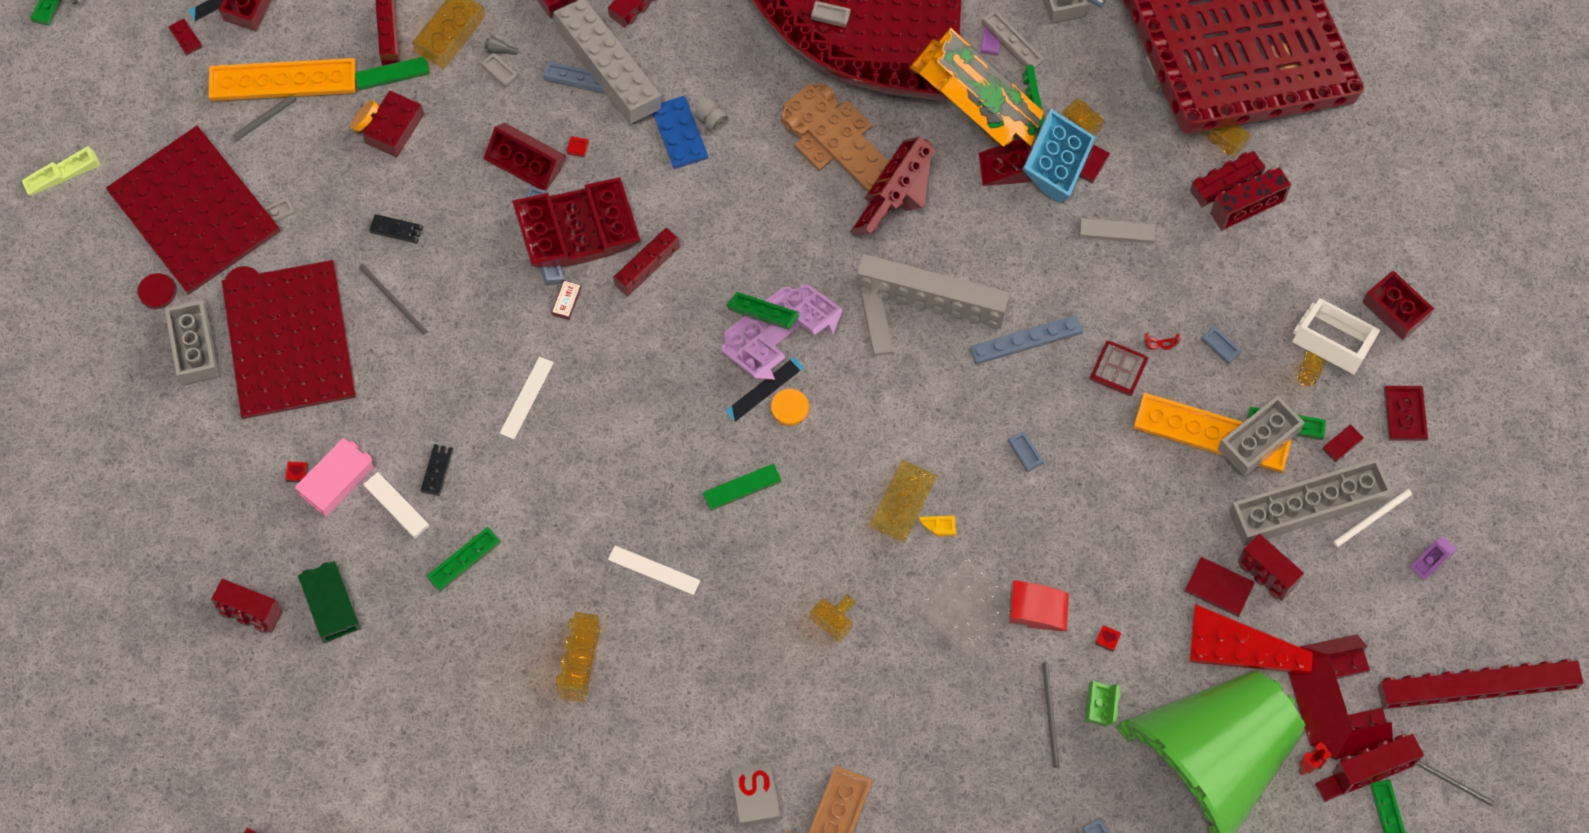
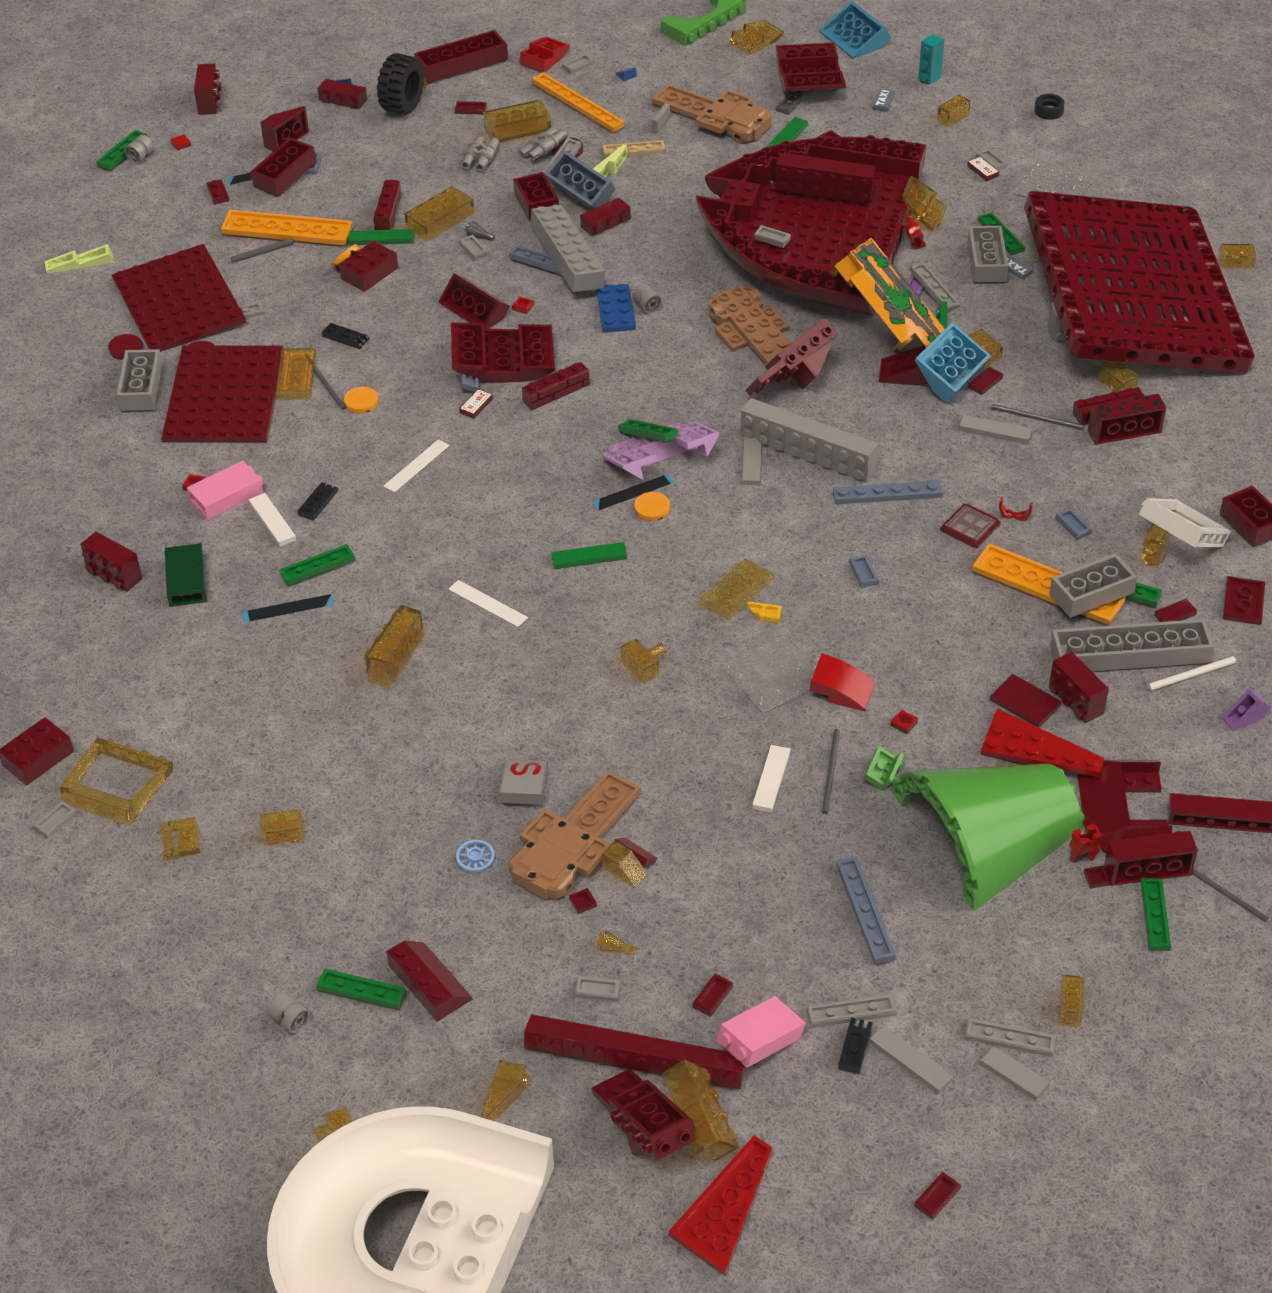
camera: 15 degrees right, 20 degrees down
none -> black sticker [242,594,334,623]
none -> clear yellow tile [276,348,316,400]
none -> light orange tile [344,387,379,414]
none -> white tile [752,745,791,813]
none -> dark grey axle [991,404,1085,430]

